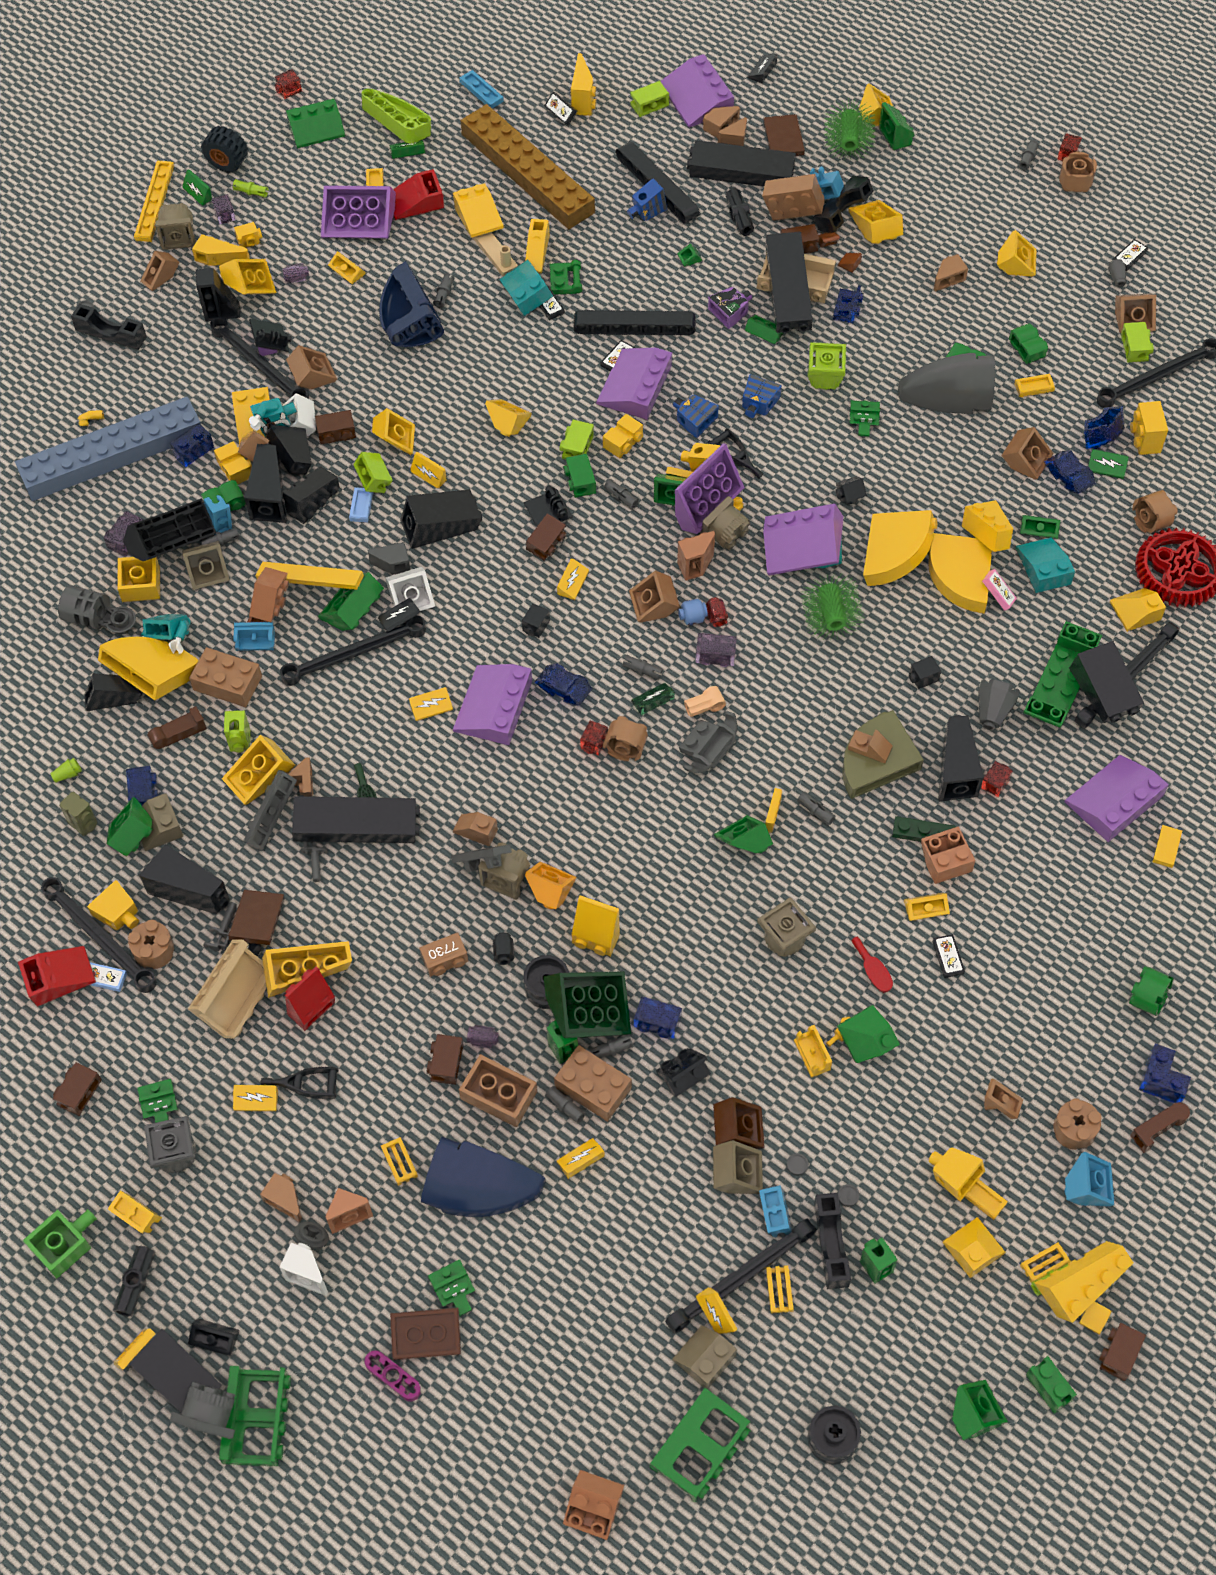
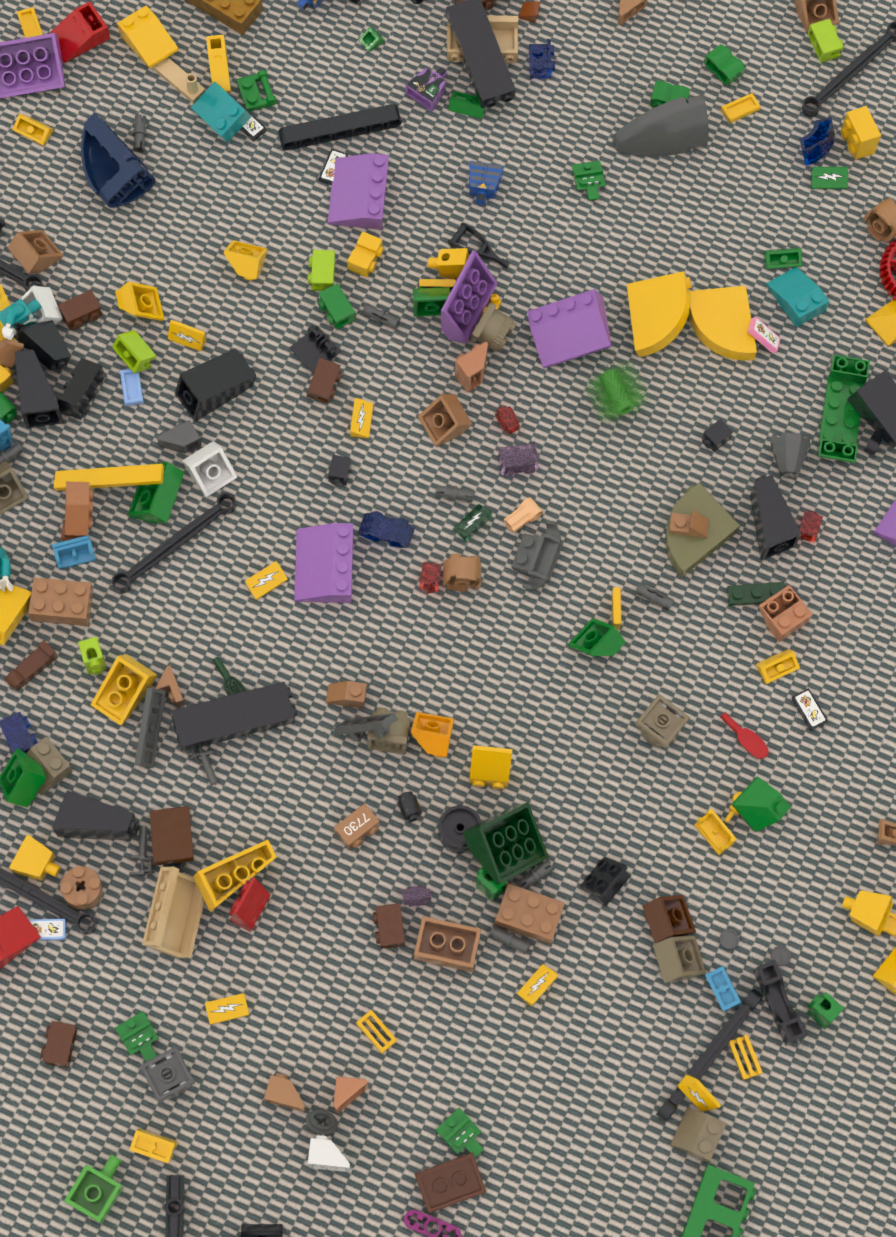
camera: 20 degrees left, 10 degrees up
black piece [261,1067,339,1099] -> none
black slope [378,598,420,632] -> none
dark blue panel [421,1137,546,1217] -> none
clear blue brick [634,996,682,1038] -> none
blue torso [673,395,719,438] -> none
medium blue head [678,599,708,625] -> none
black wheel [807,1405,861,1465] -> none
lime piece [808,342,846,390] -> none
black brick [835,476,867,504] -> none
yellow wedge [962,500,1013,552] -> none
medium nougat slope [1001,427,1054,480] -> none
clear blue brick [1045,450,1096,494] -> none

